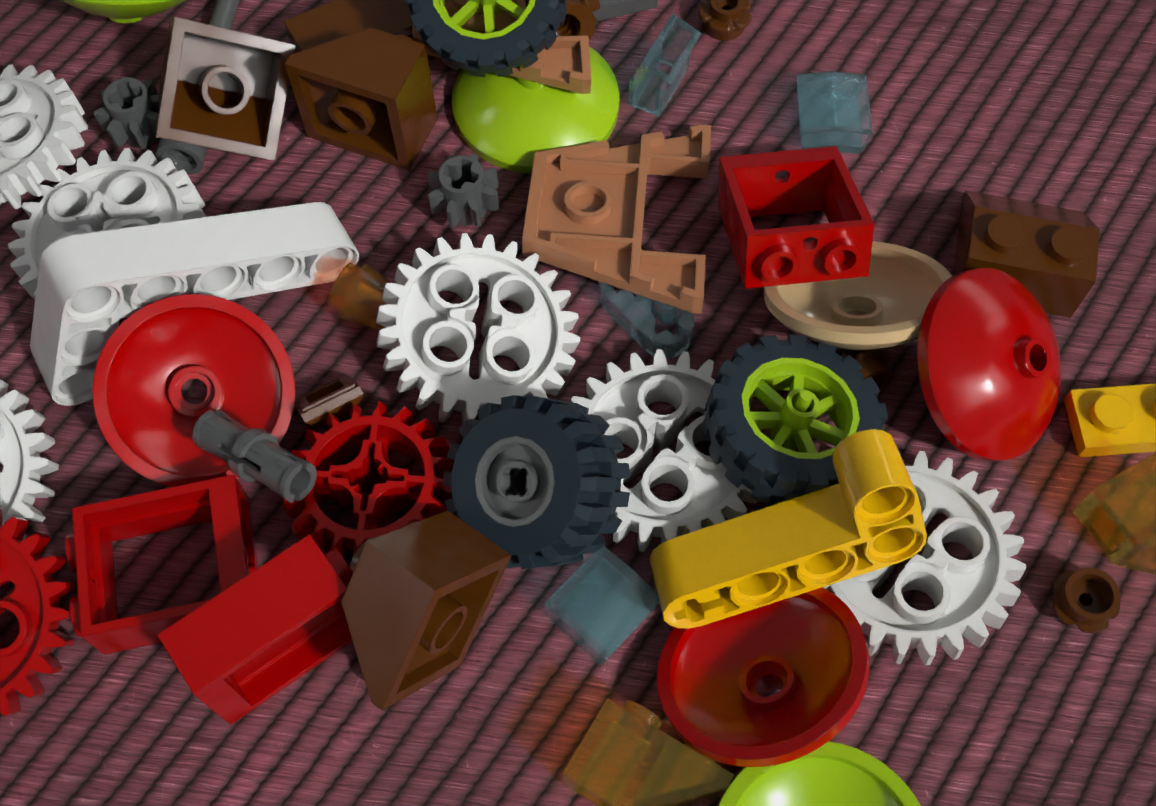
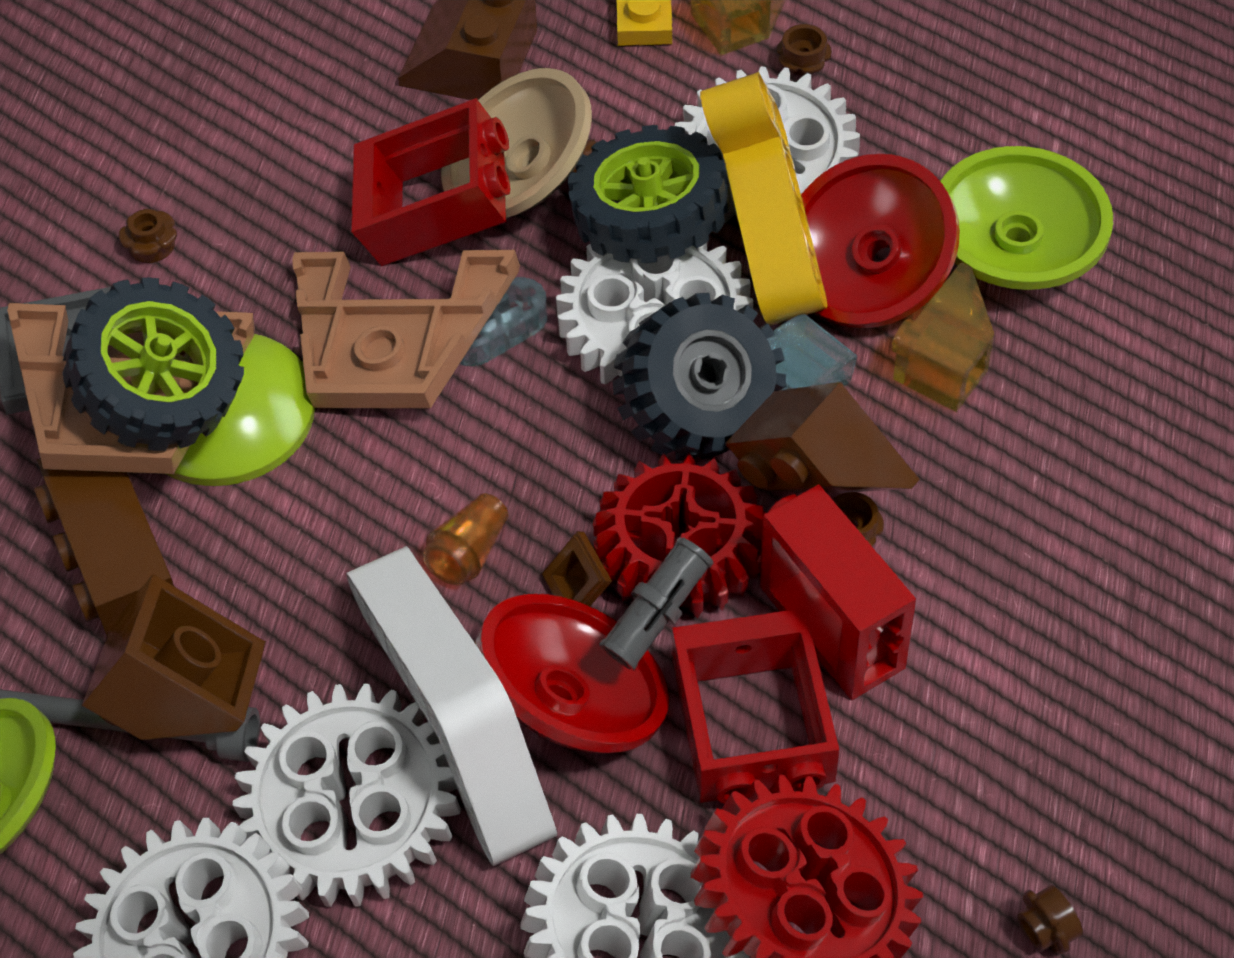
camera: 85 degrees left, 10 degrees down
dark grey gear [94,77,160,149] -> none
reddish brown slope [285,27,438,171] -> none
white gear [376,233,580,424] -> none
dark grey gear [427,154,499,228] -> none
clear light blue piece [628,14,702,117] -> none
clear light blue piece [796,71,873,154] -> none
red dish [917,268,1061,461] -> none

